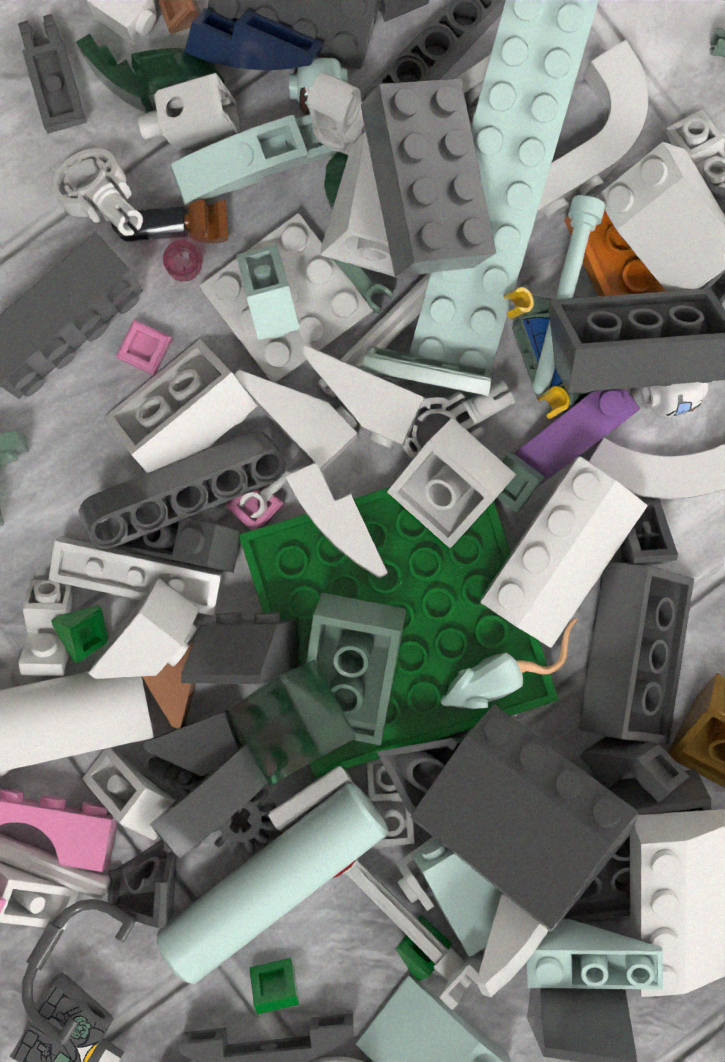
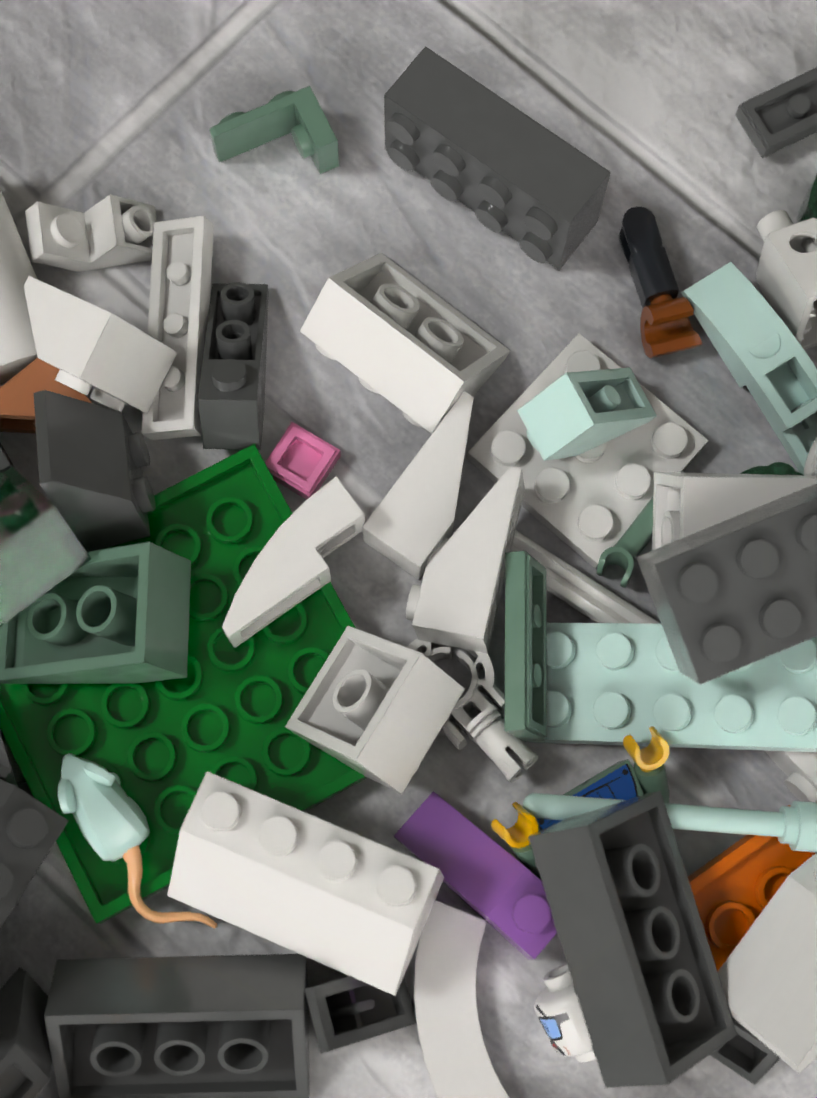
camera: 80 degrees right, 10 degrees down
green slope [51,605,108,663] -> none
white pin [52,148,143,236] -> none
dark grey beam [79,431,287,549] -> none
bright pink tile [116,320,173,376] -> none
clear pink bush [163,240,202,282] -> none
white hand [240,470,290,518] -> none
sand green plate [497,452,545,513] -> none

